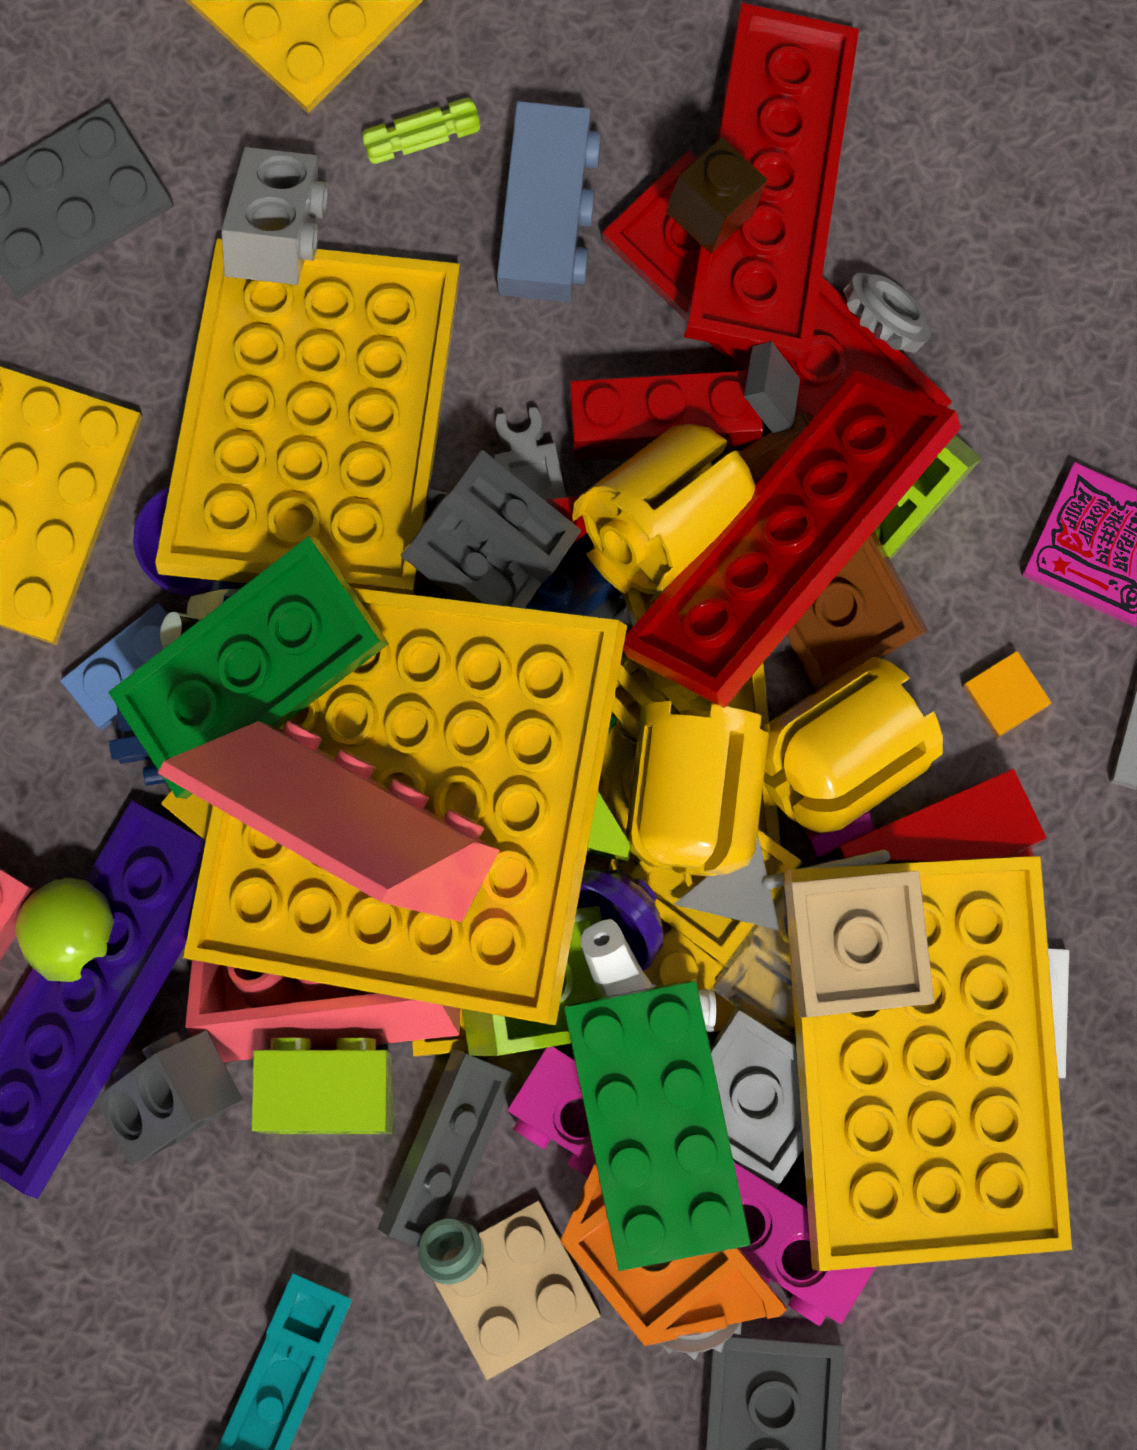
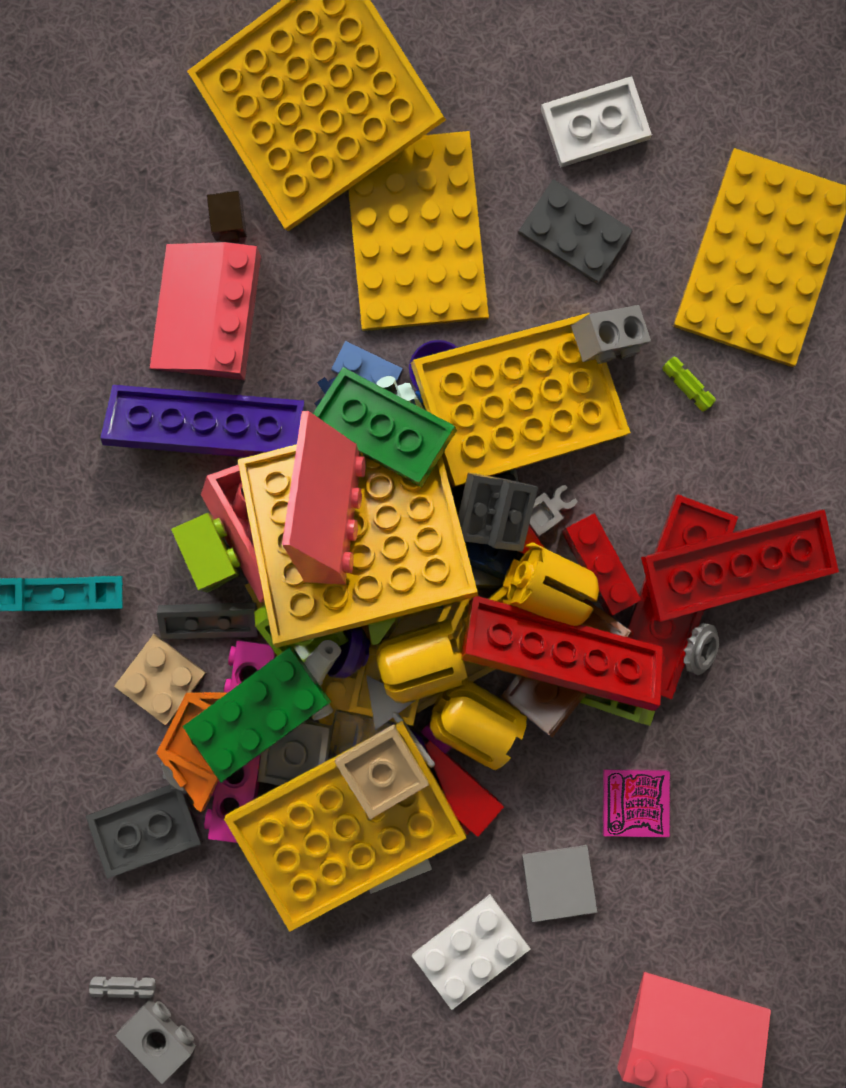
camera: 60 degrees right, 5 degrees up
lime hair [15,877,114,982] -> none
dark grey brick [96,1030,243,1166] -> none
sand green plate [418,1219,484,1284] -> none
sand blue brick [497,101,601,302] -> none
dark brown brick [666,137,768,254] -> none
dark grey tile [744,342,800,433] -> none
light orange tile [962,651,1052,739] -> none

